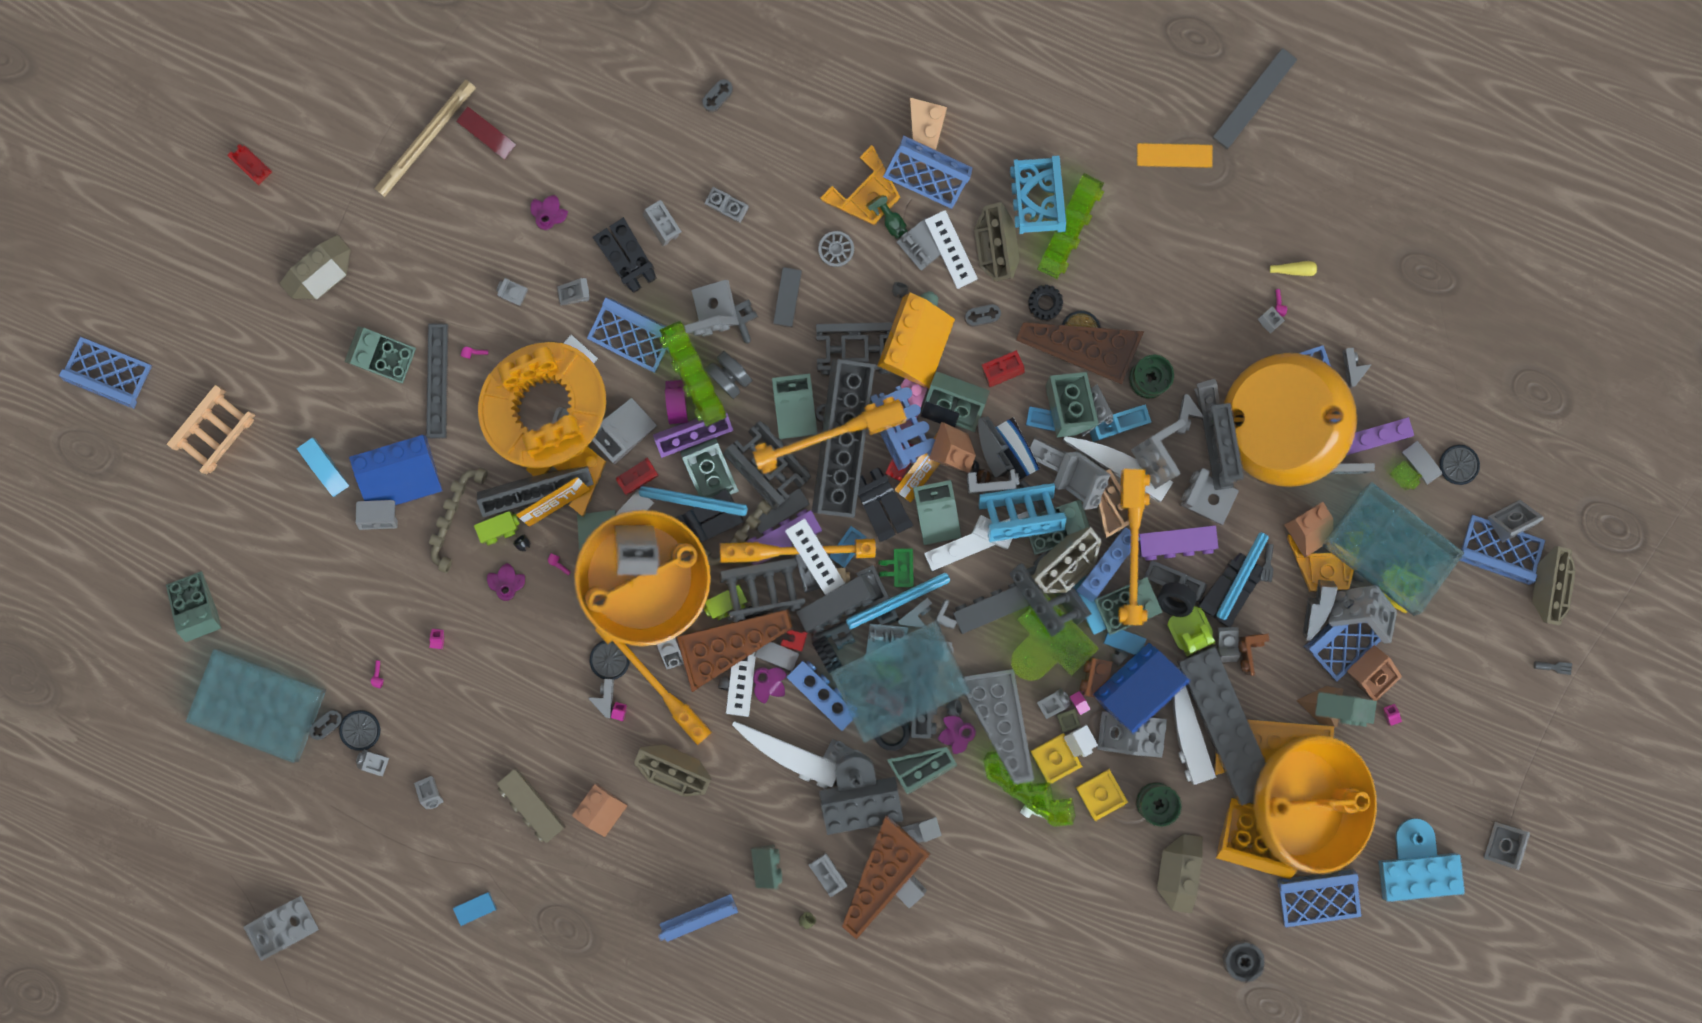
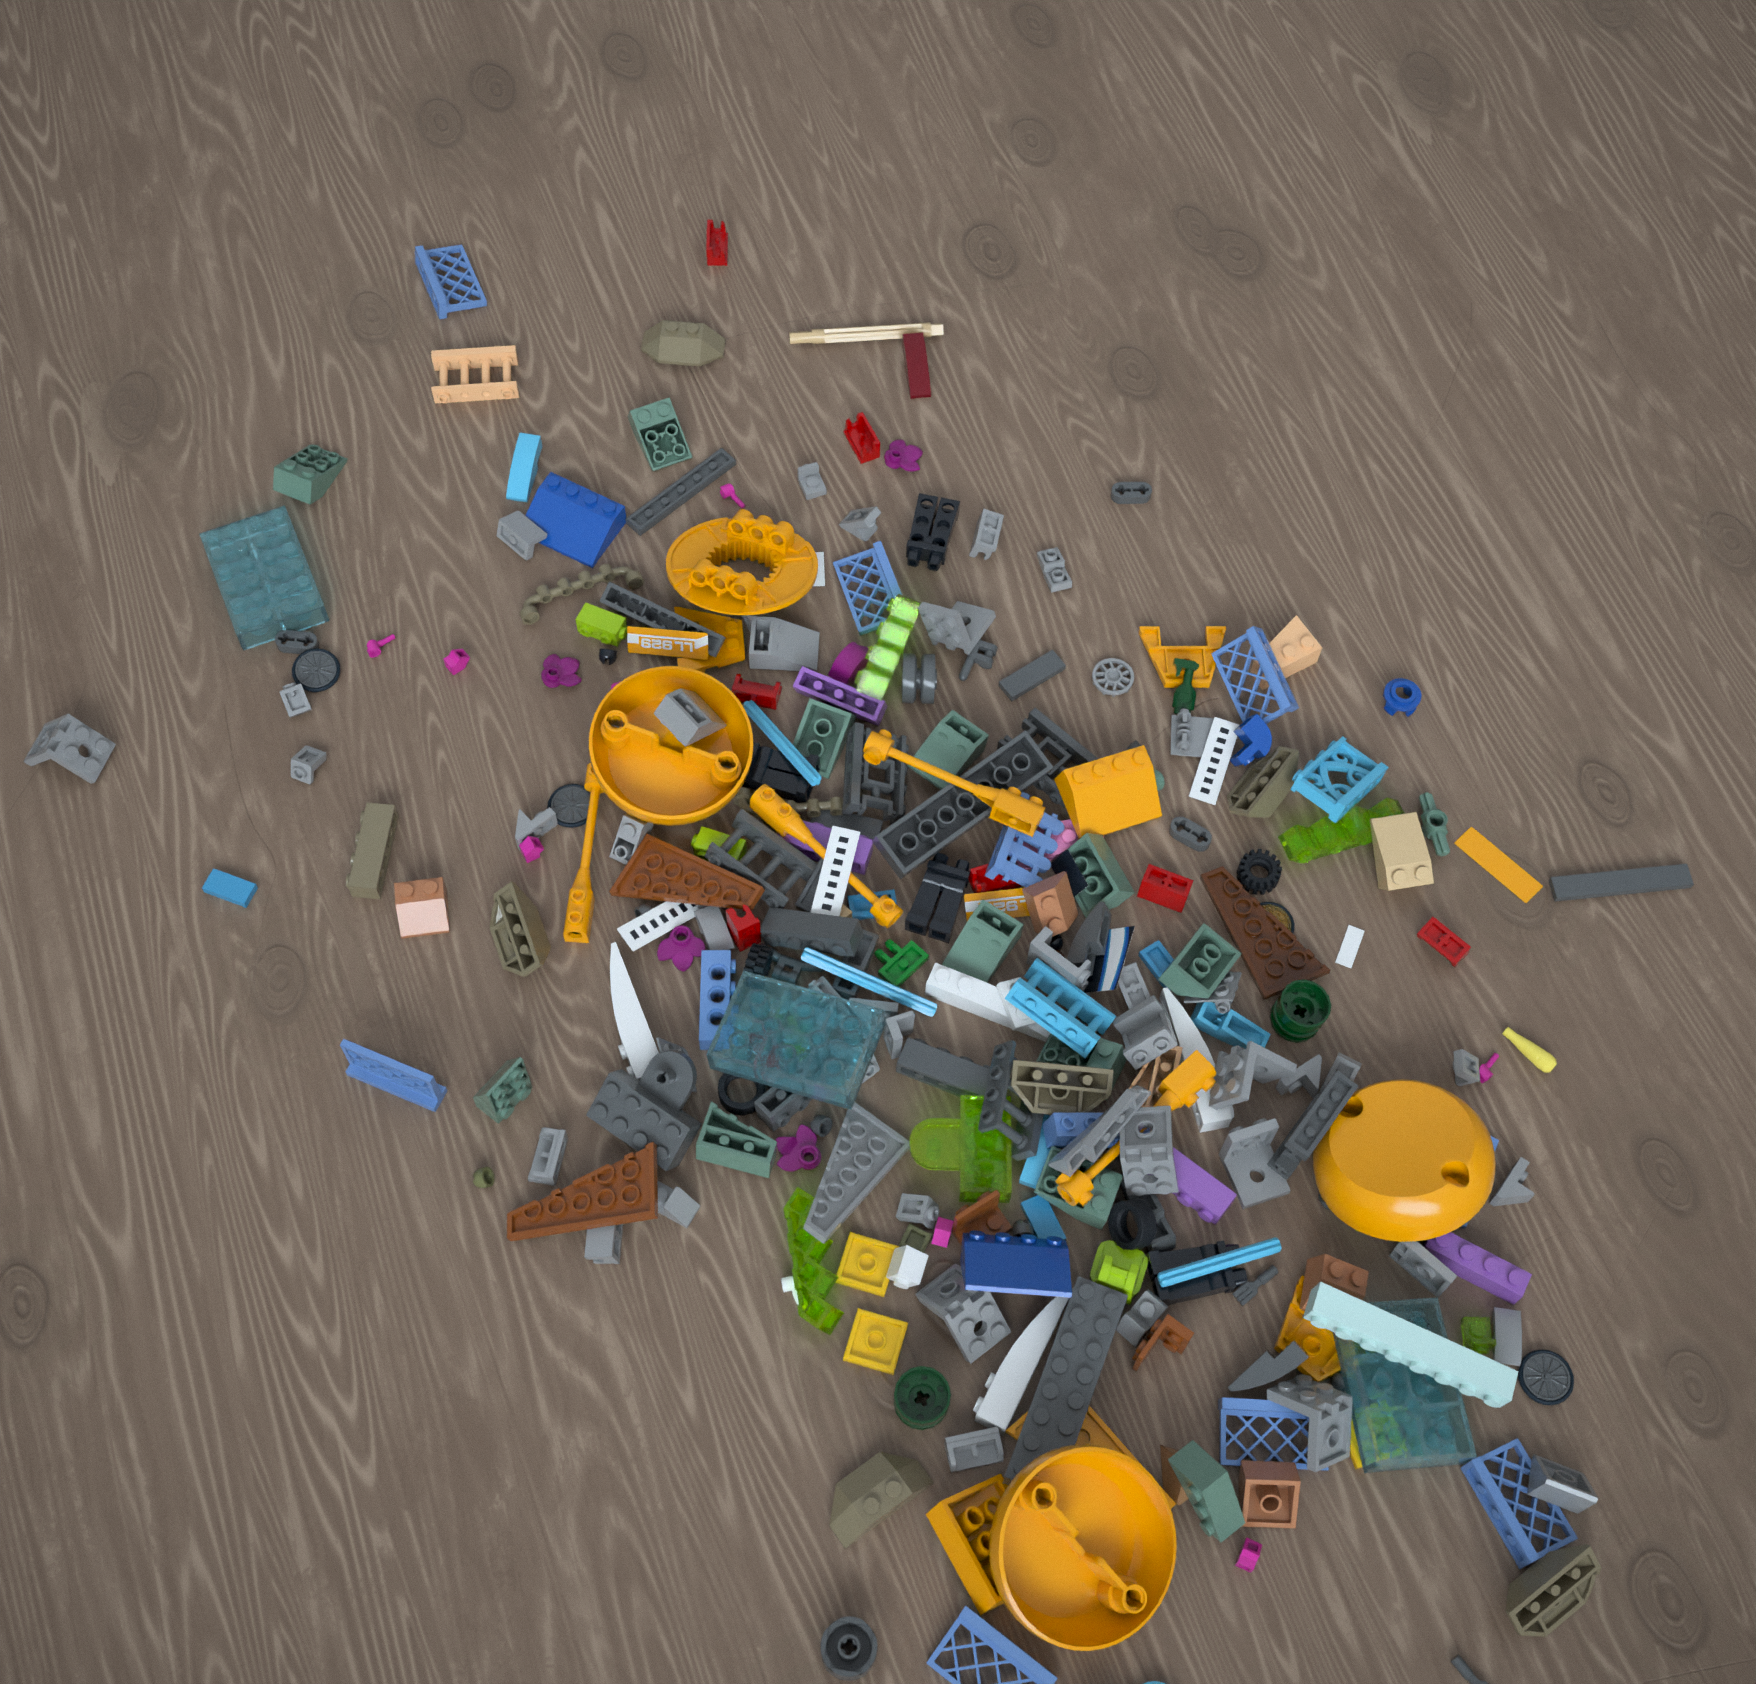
camera: 40 degrees right, 25 degrees down
none -> red hinge [843,412,880,464]
none -> light grey hinge [944,1426,1004,1473]
none -> light grey wedge [1048,1085,1151,1177]
none -> light grey bracket [1120,1106,1178,1196]
none -> blue brick [1229,714,1272,766]
none -> light aqua brick [1303,1282,1518,1408]
none -> white sticker [1335,925,1364,968]
none -> tan slope [1370,812,1434,891]
none -> blue piece [1383,678,1422,717]
none -> red hinge [1417,917,1471,967]
none -> sand green axle [1419,792,1450,857]

